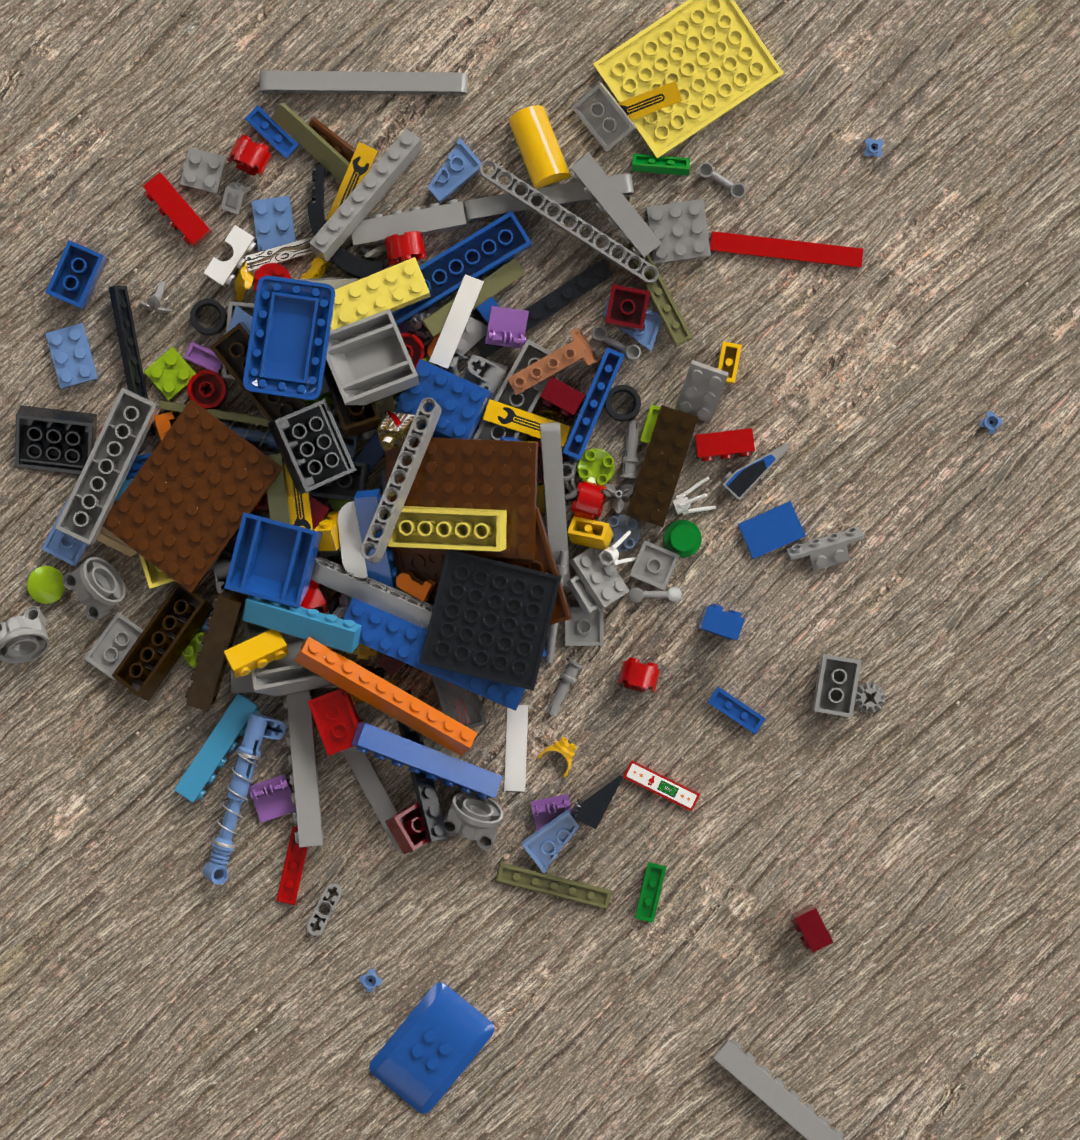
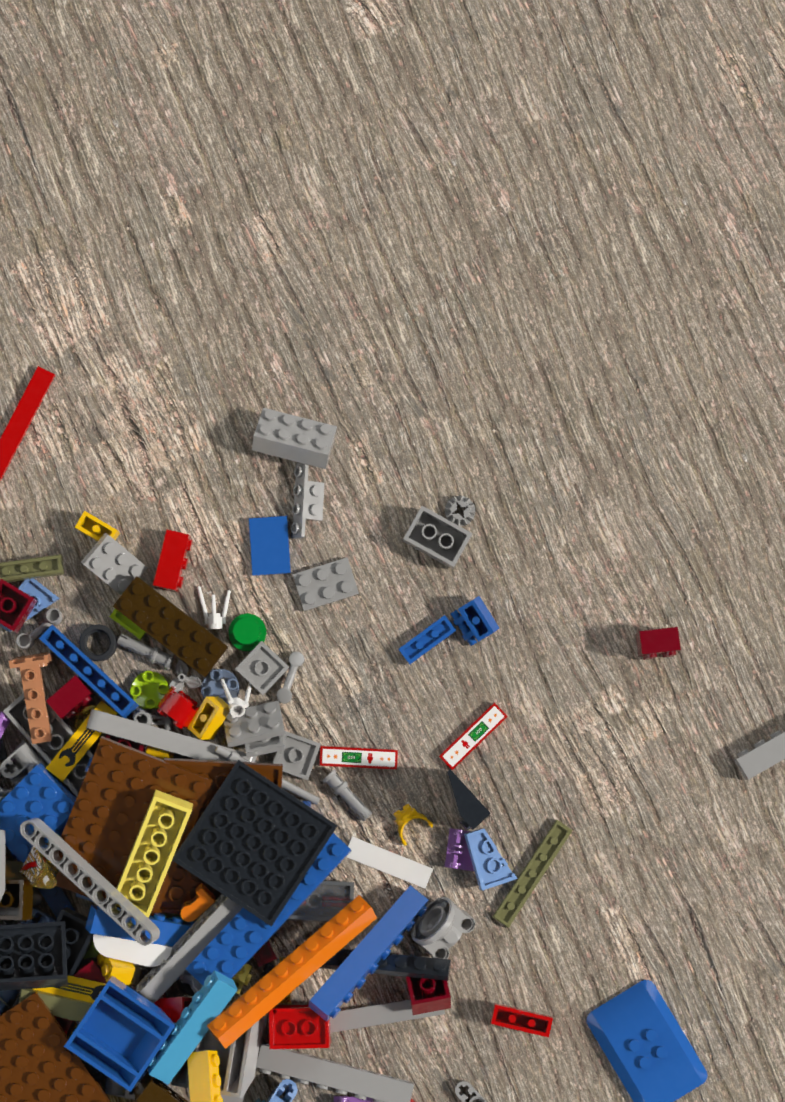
camera: 65 degrees left, 5 degrees down
medium blue plate [359,969,382,992] -> none
red brick [617,657,660,693] -> none
green plate [635,862,667,923] -> none
blue brick [697,604,745,641] -> none
slope [722,442,792,501] -> none
medium blue plate [980,411,1003,434] -> none
none -> light grey brick [252,408,337,469]
none -> light grey plate [293,557,359,612]
none -> tile [320,746,398,770]
none -> blue brick [450,596,499,646]
none -> red brick [490,1003,553,1038]

